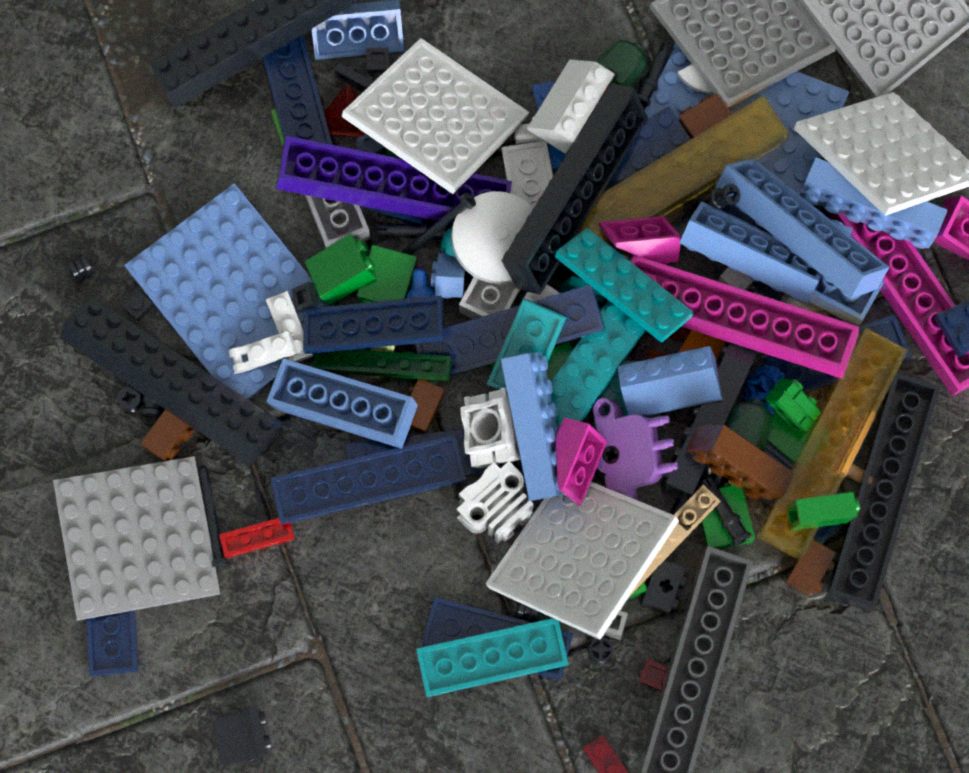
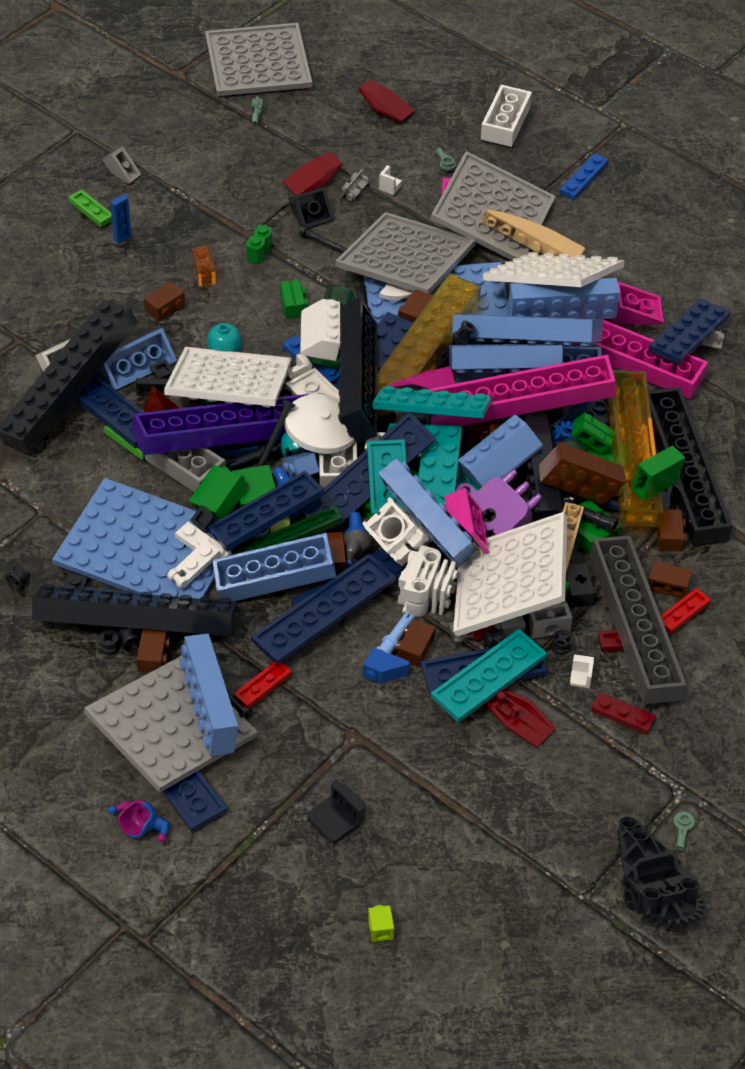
camera: 30 degrees left, 25 degrees down
none -> magenta piece [108,800,170,843]
none -> medium blue brick [179,634,238,756]
none -> teal cylinder [207,323,242,352]
none -> green brick [280,280,309,319]
none -> dark grey piece [343,511,373,566]
none -> blue slope [363,647,410,684]
none -> light blue pin [376,611,415,654]
none -> reddish brown brick [396,619,436,668]
none -> tan slope [483,209,585,257]
none -> dark red piece [484,689,556,748]
none -> white panel [570,654,594,688]
none -> reddish brown brick [648,561,692,599]
none -> red plate [660,588,711,635]

